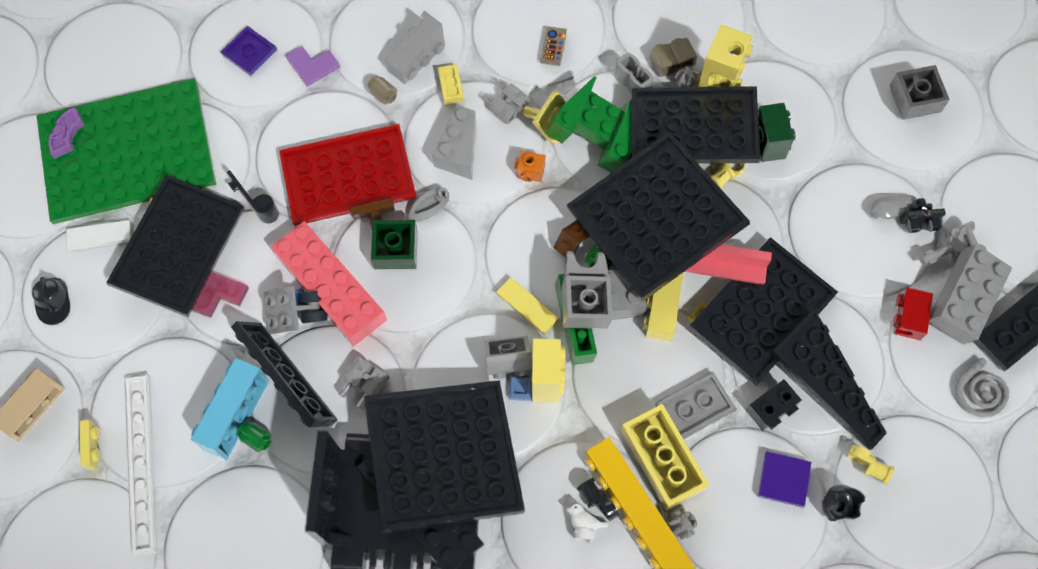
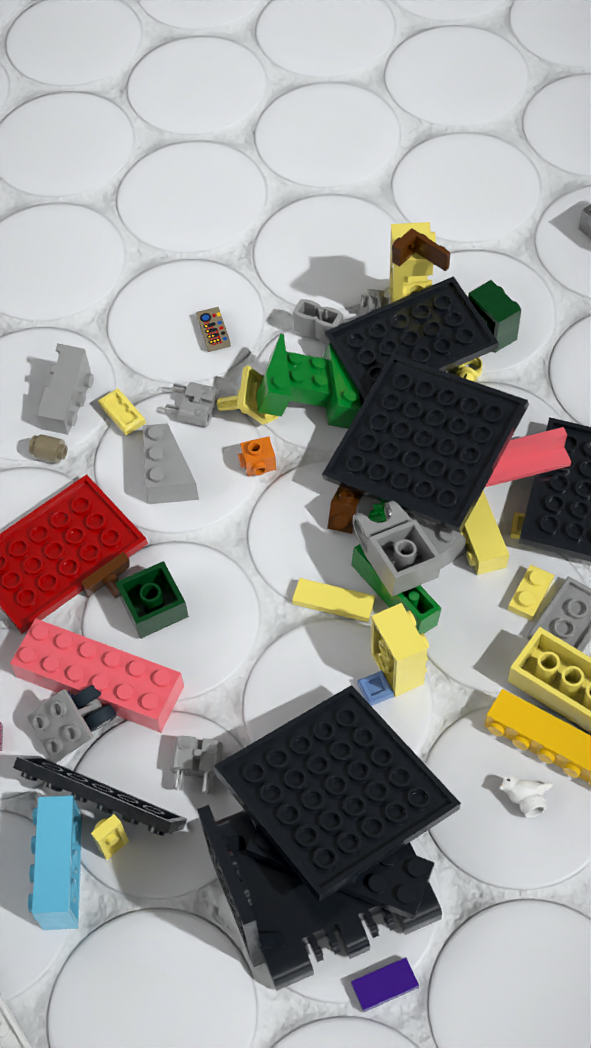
camera: 25 degrees left, 10 degrees down
green brick [237,421,272,452] -> none
light grey arm [409,188,449,222] -> none
light grey brick [484,336,533,379] -> none
black connector [576,477,619,522] -> none
dark tan brick [650,38,698,77] -> none
none -> light yellow plate [91,814,129,860]
none -> reddish brown bracket [392,228,450,271]
none -> light yellow plate [508,564,555,621]

